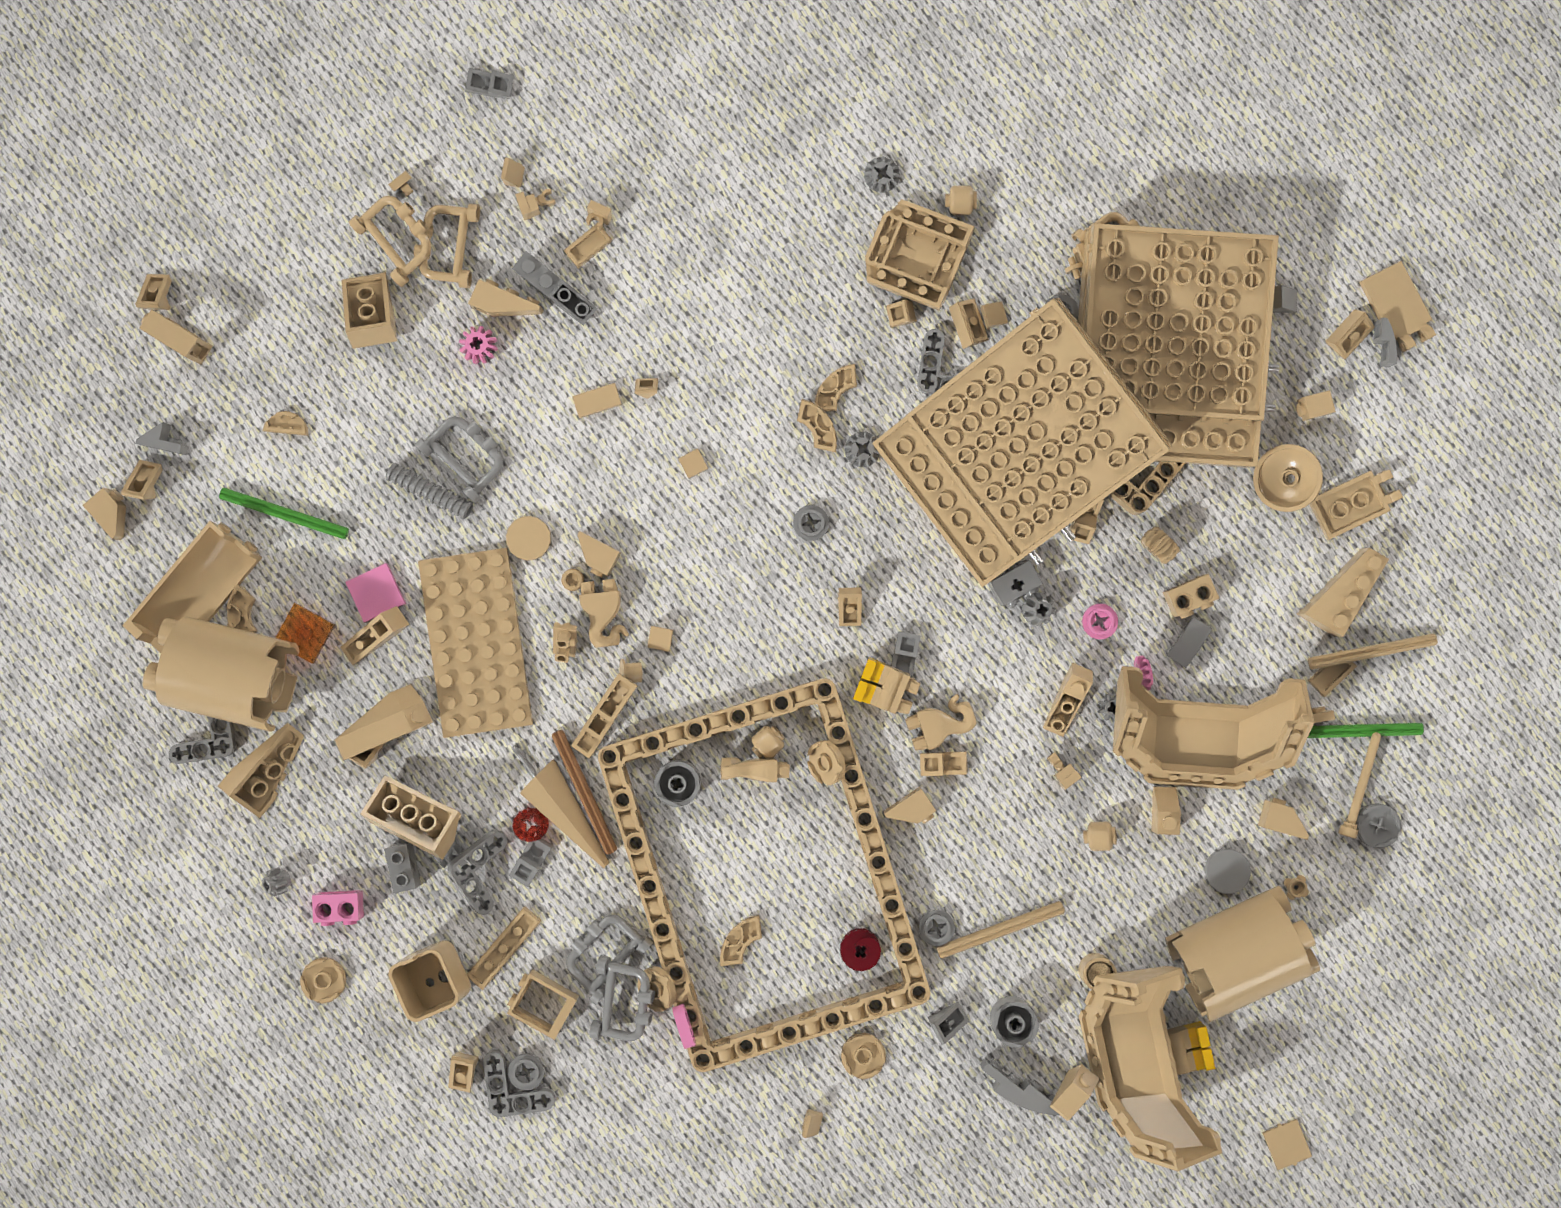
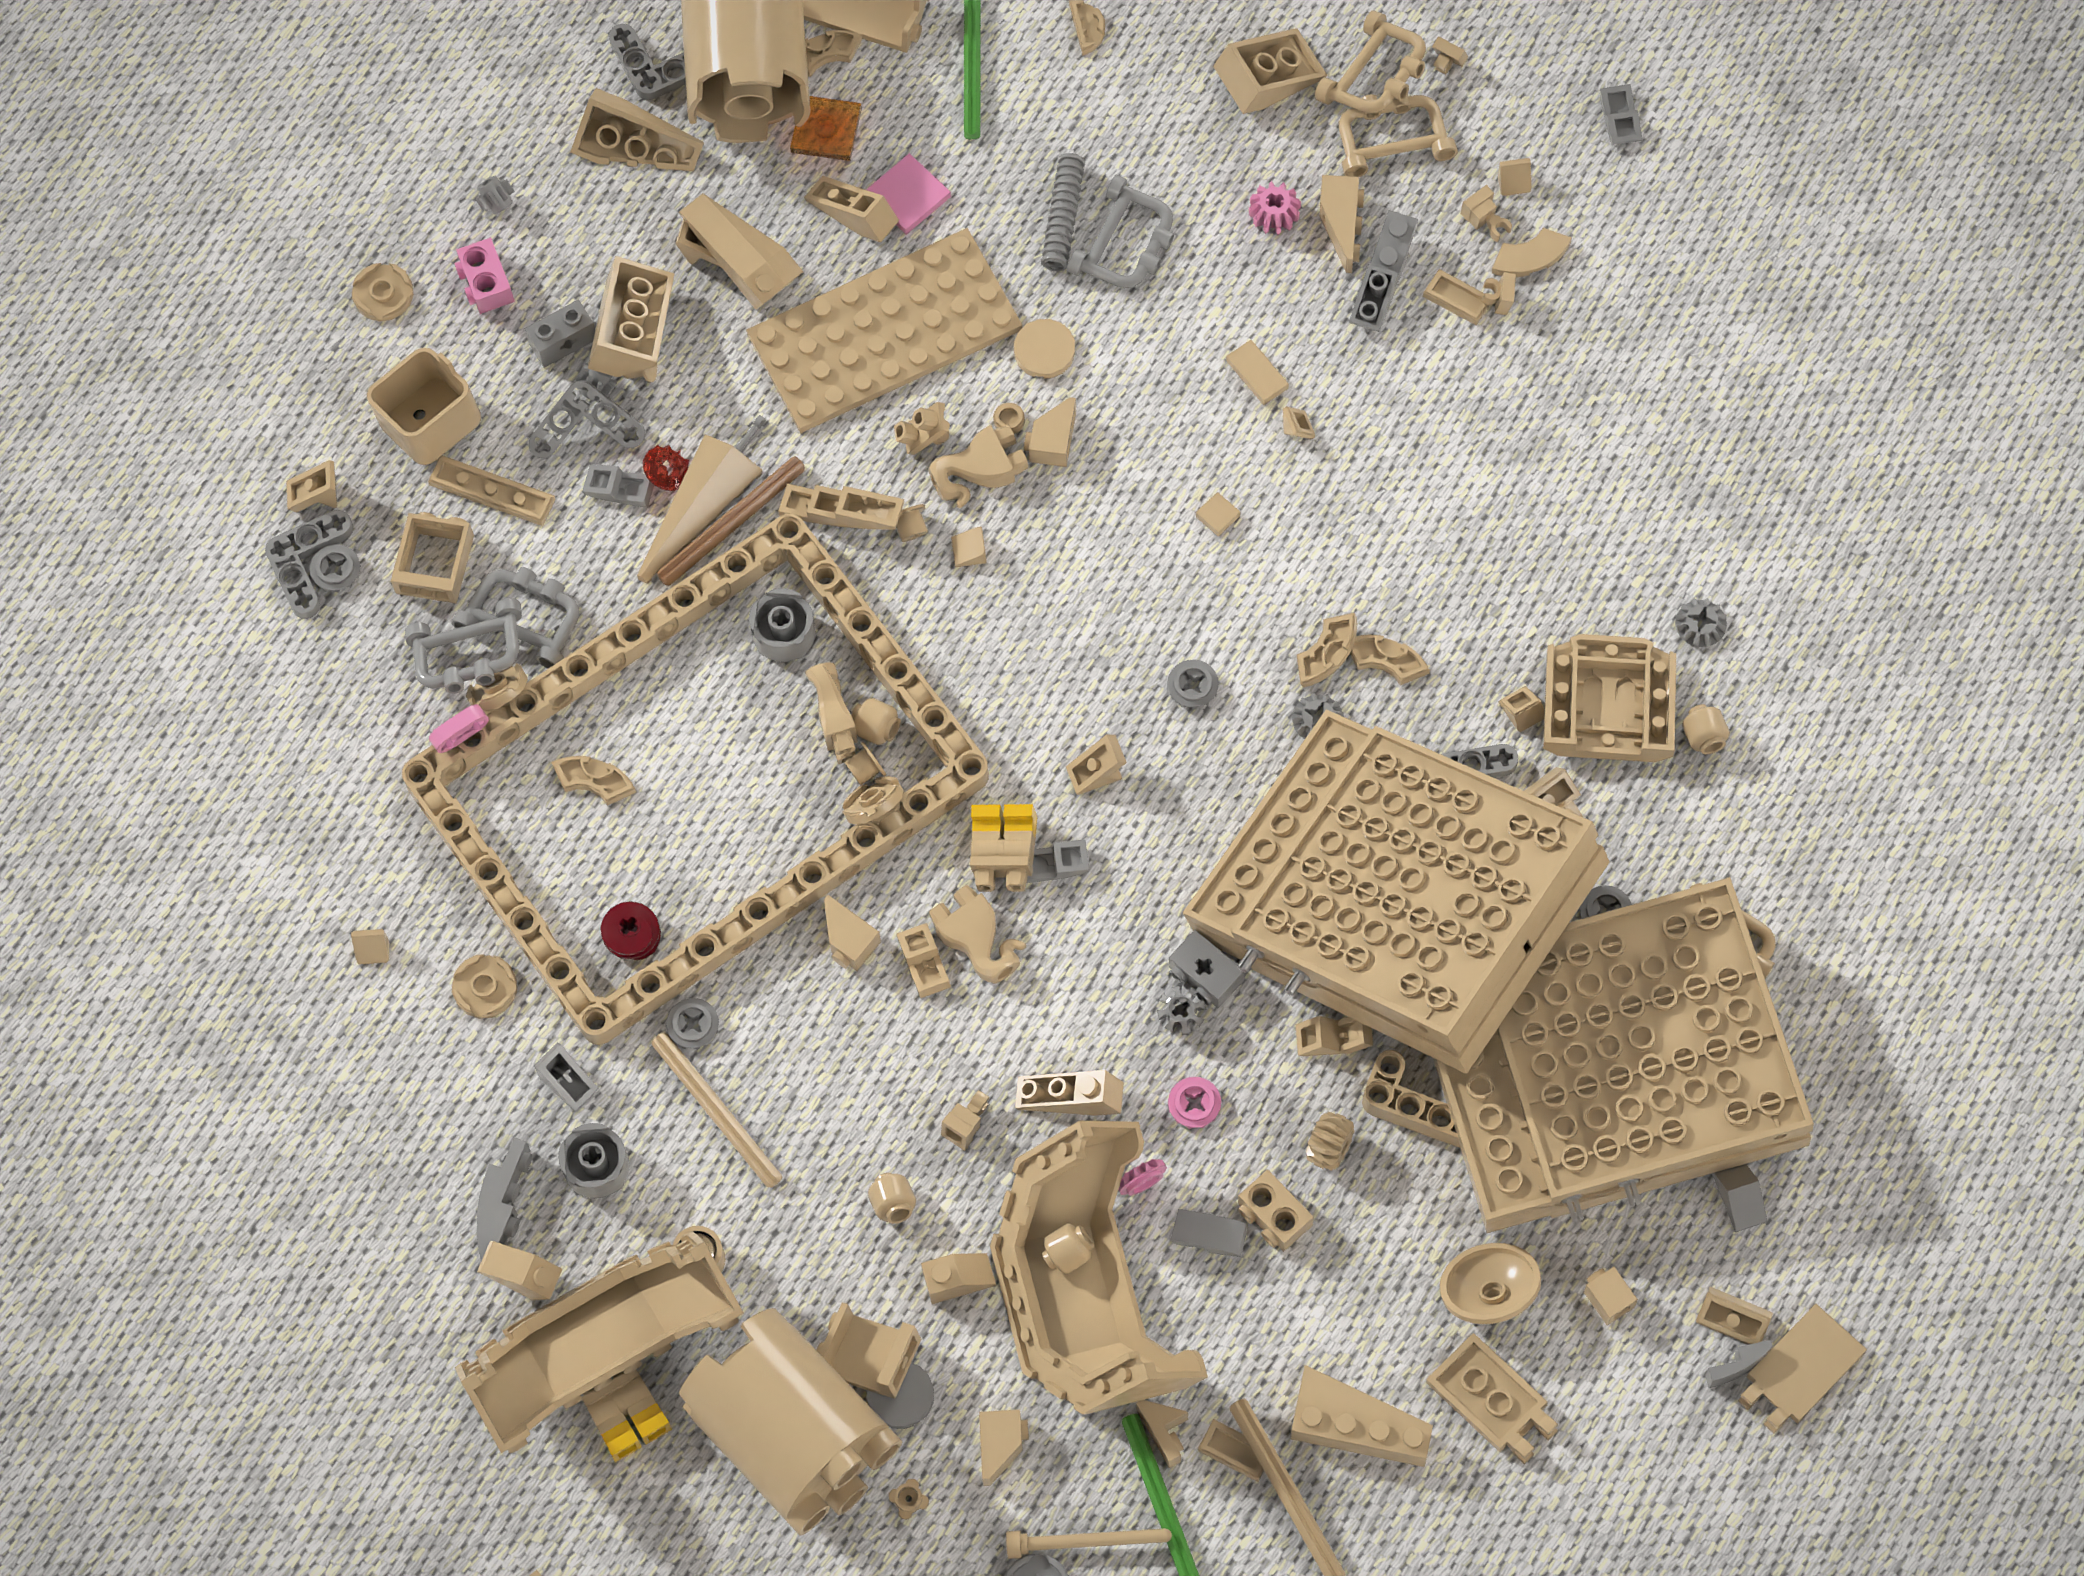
camera: 80 degrees right, 20 degrees down
none -> tan panel [816,1302,922,1399]
none -> tan piece [844,742,886,786]
none -> tan head [1042,1223,1094,1274]
none -> tan tile [1492,228,1572,277]

